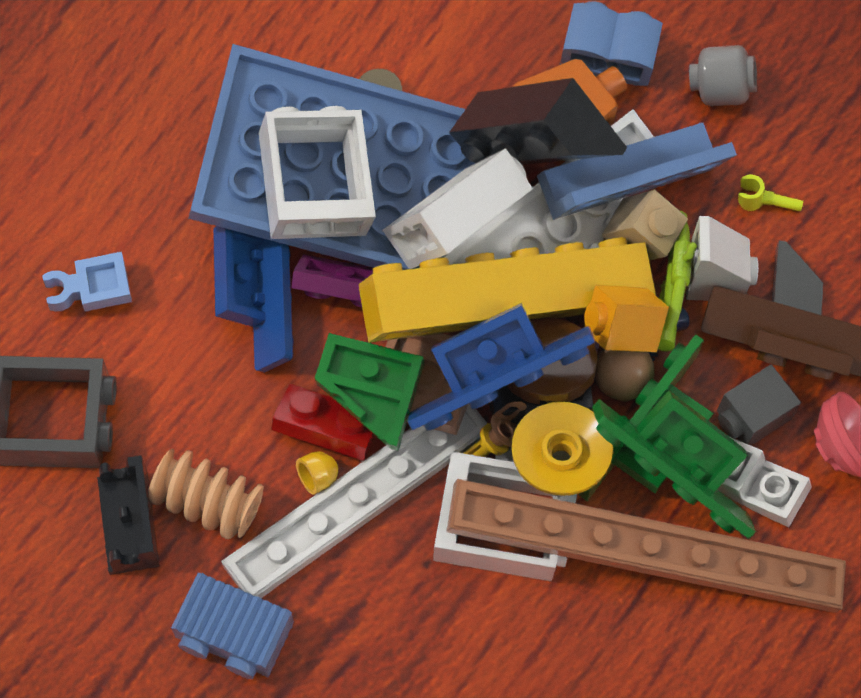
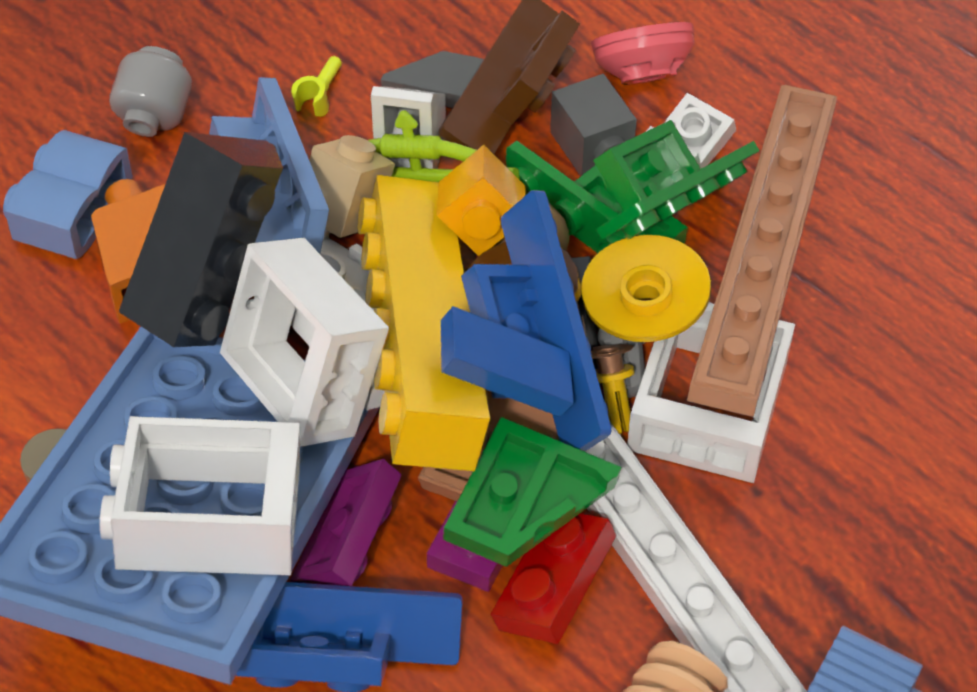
camera: 80 degrees left, 15 degrees down
yellow hinge [296,451,338,495] -> none
none -> blue tile [440,306,574,417]

